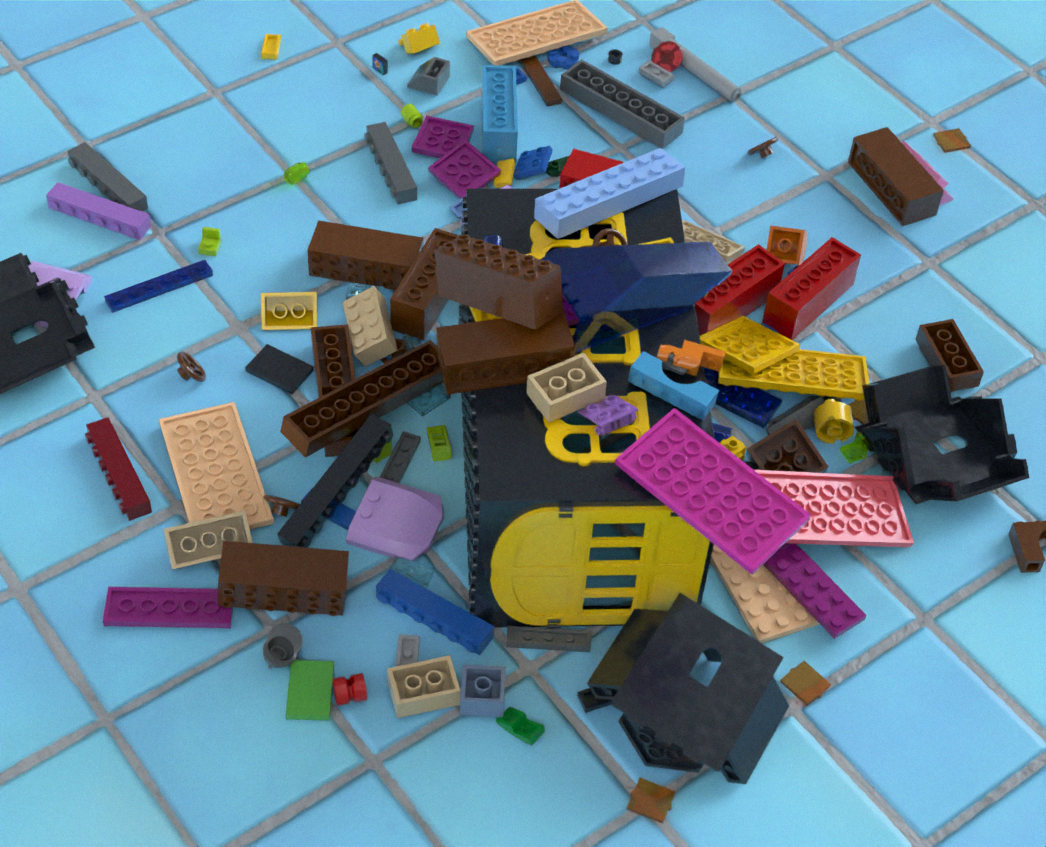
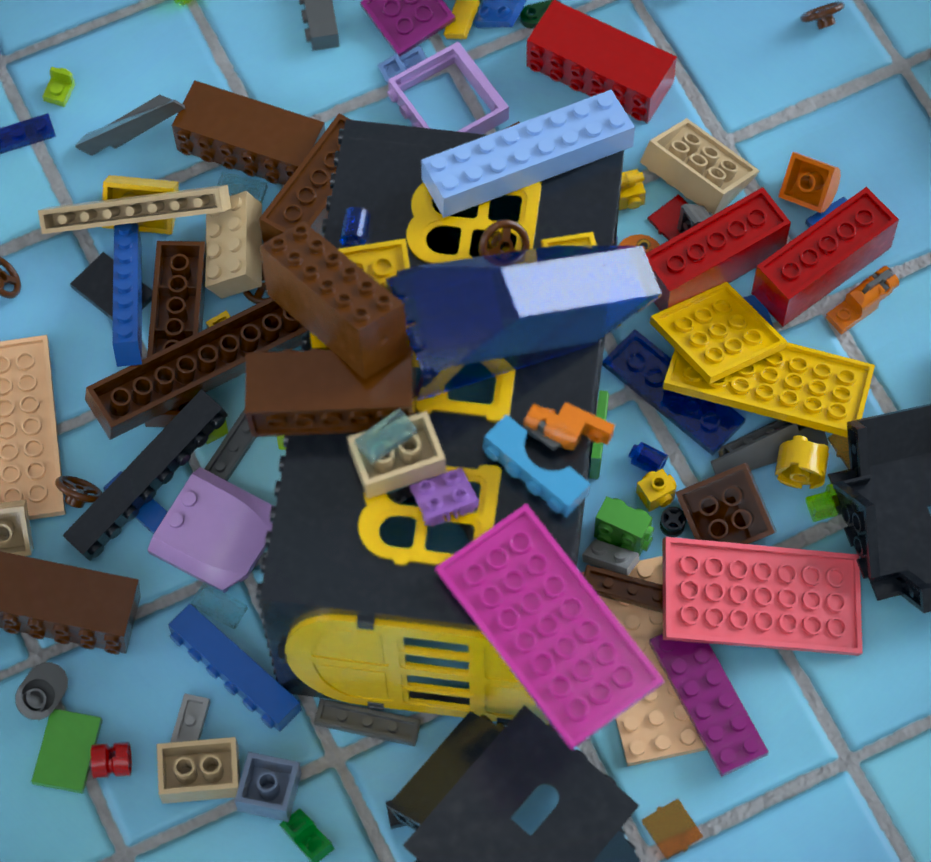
camera: 15 degrees right, 15 degrees up
none -> tan brick [38,185,231,234]
none -> dark grey wedge [75,95,185,156]
none -> blue brick [112,223,142,367]
none -> clear light blue plate [355,408,417,464]
none -> orange plate [826,266,899,335]

